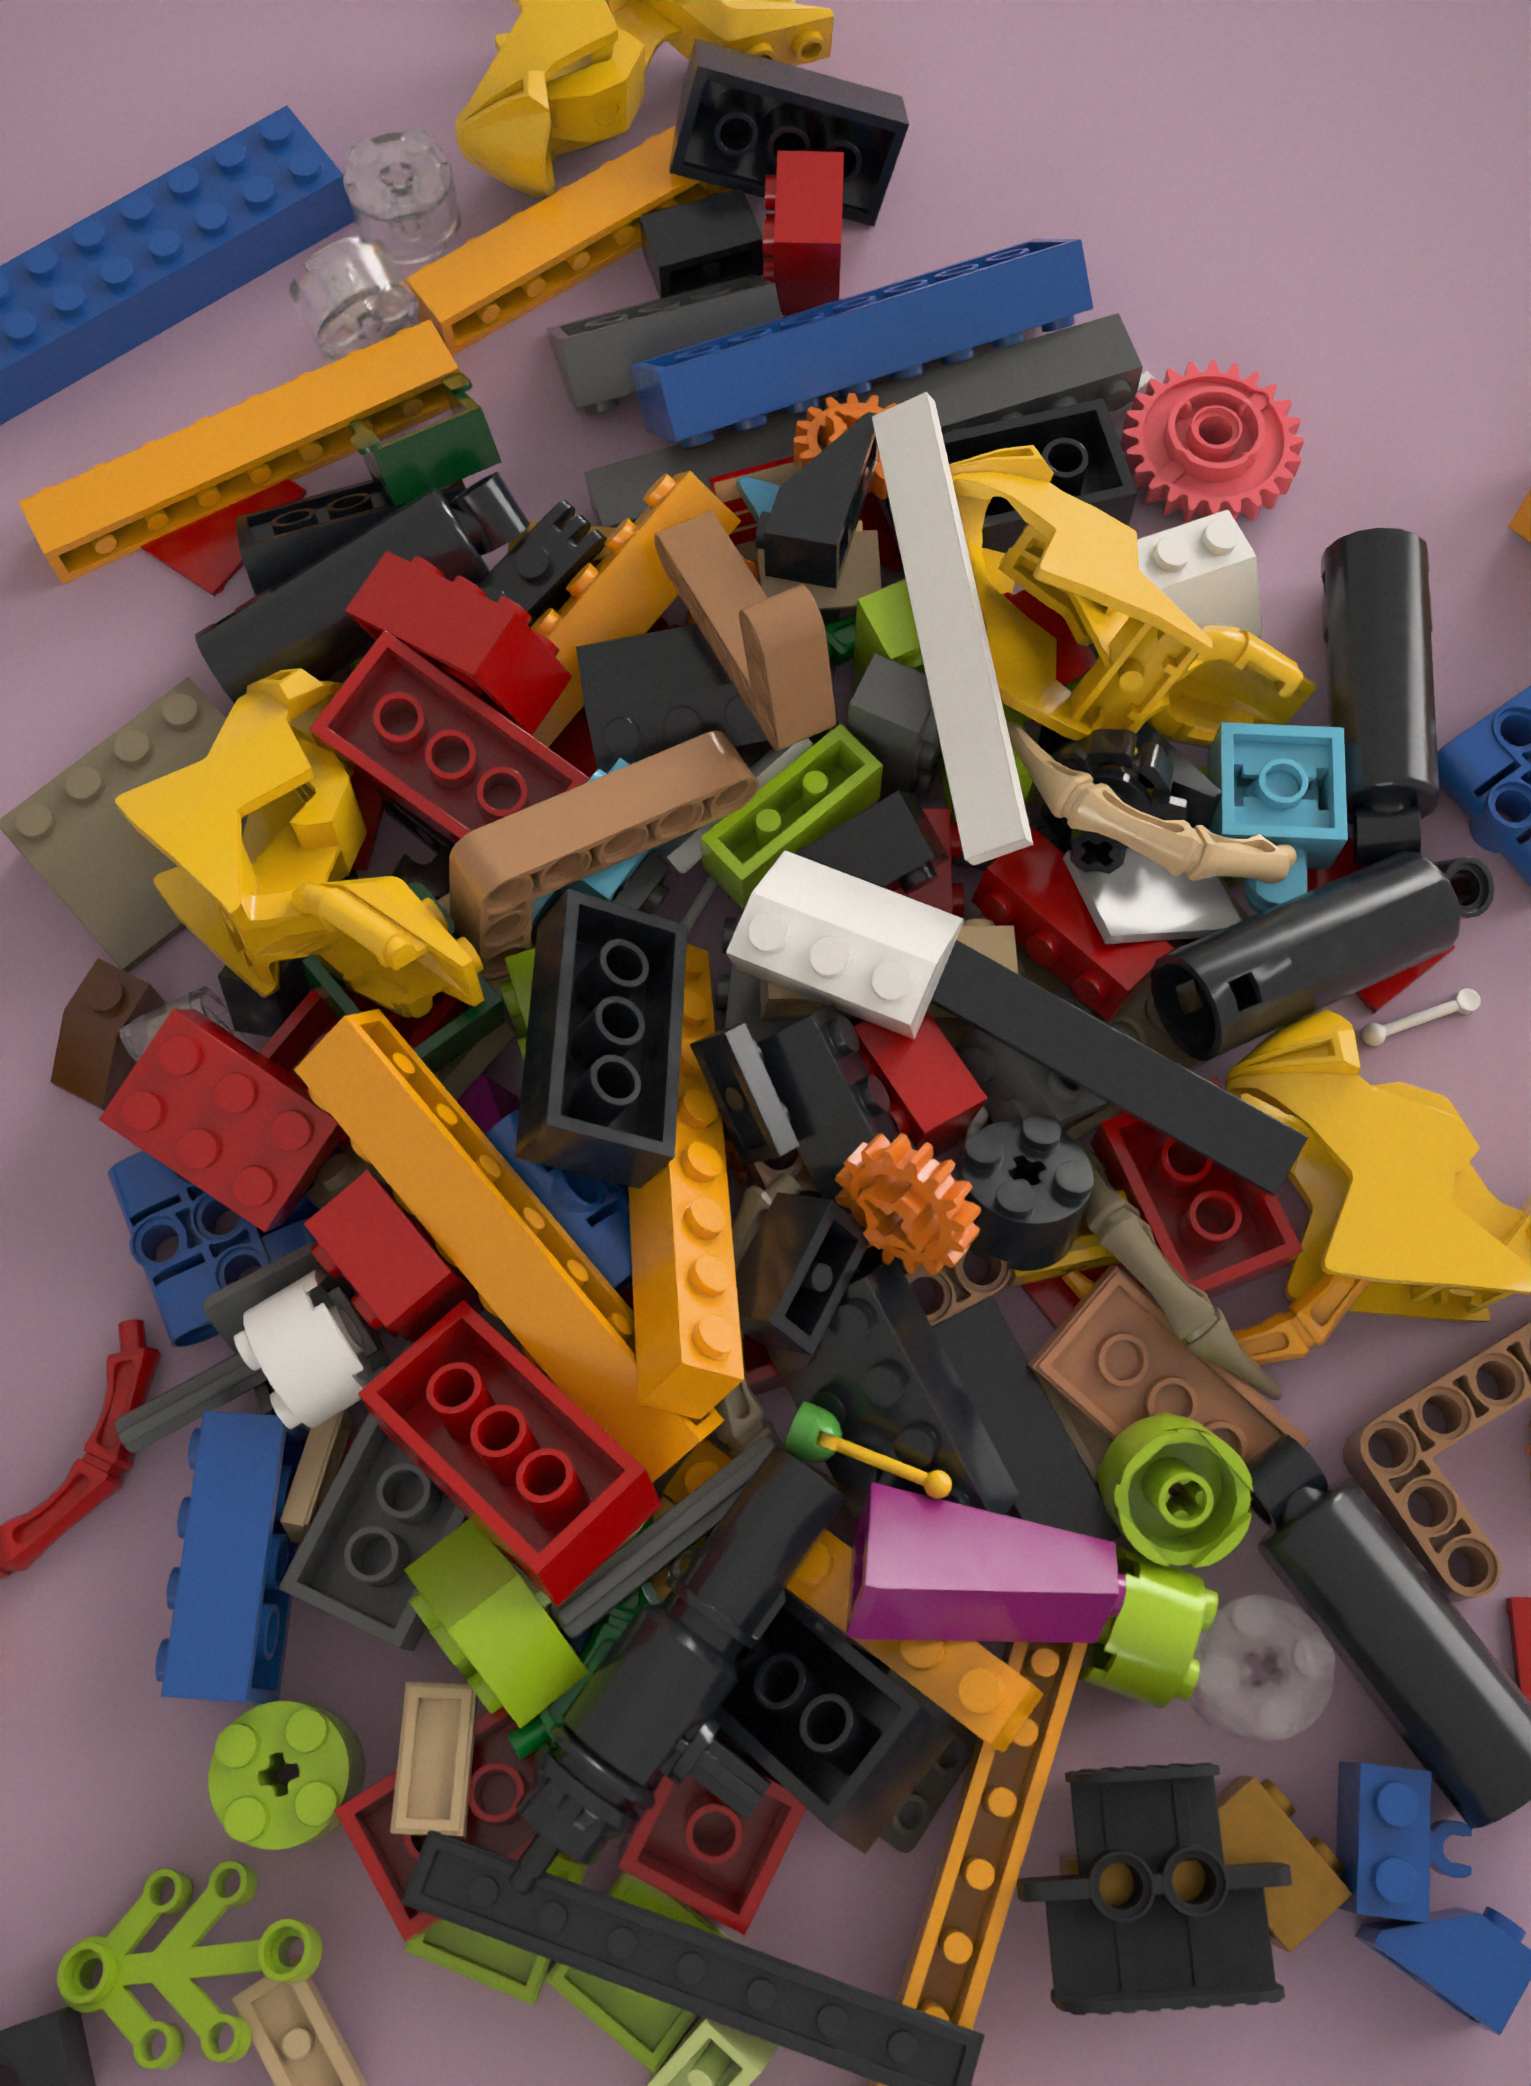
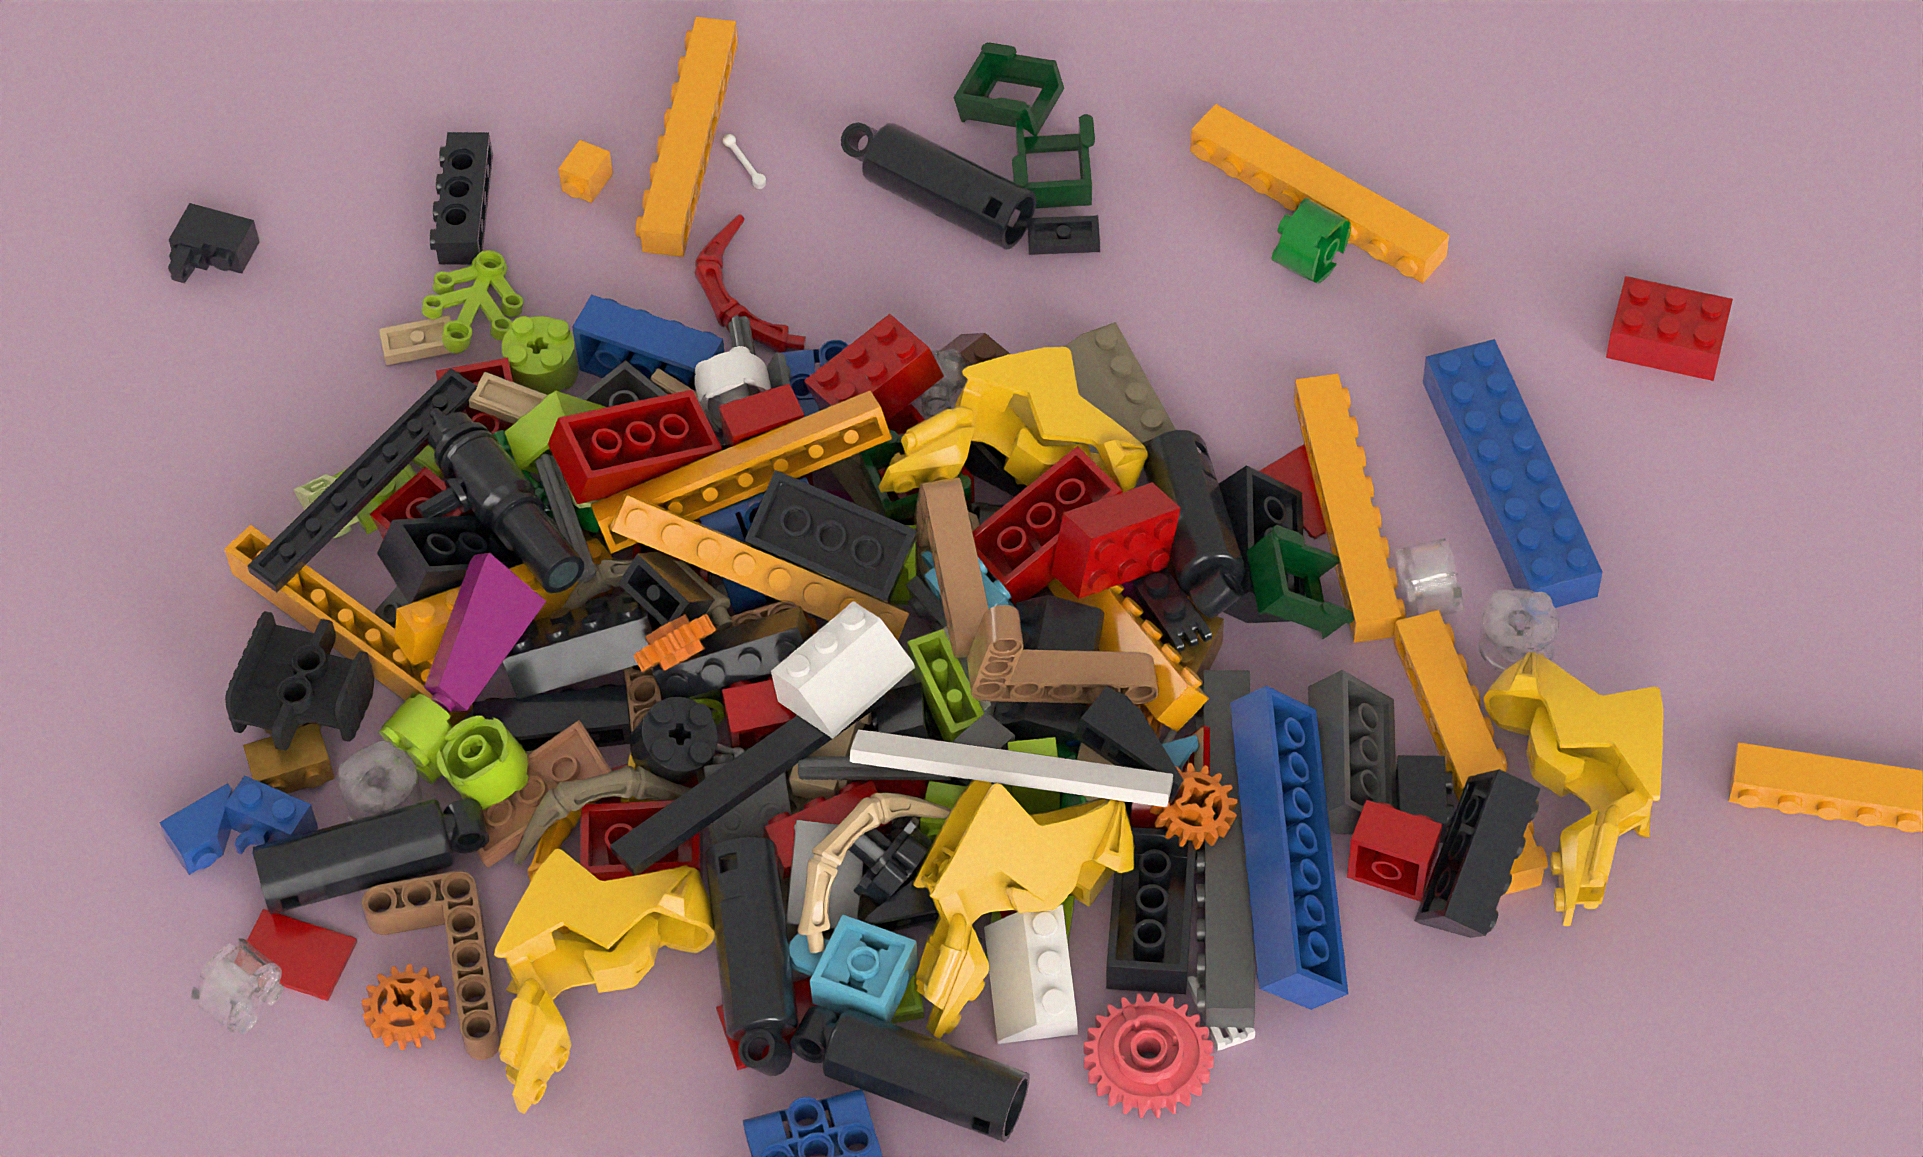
camera: 110 degrees right, 15 degrees down
black plate [690,1023,800,1165] -> none
hinge [784,1401,952,1499] -> none
white hinge [1361,988,1481,1046] -> none
none -> dark grey axle [798,756,953,780]

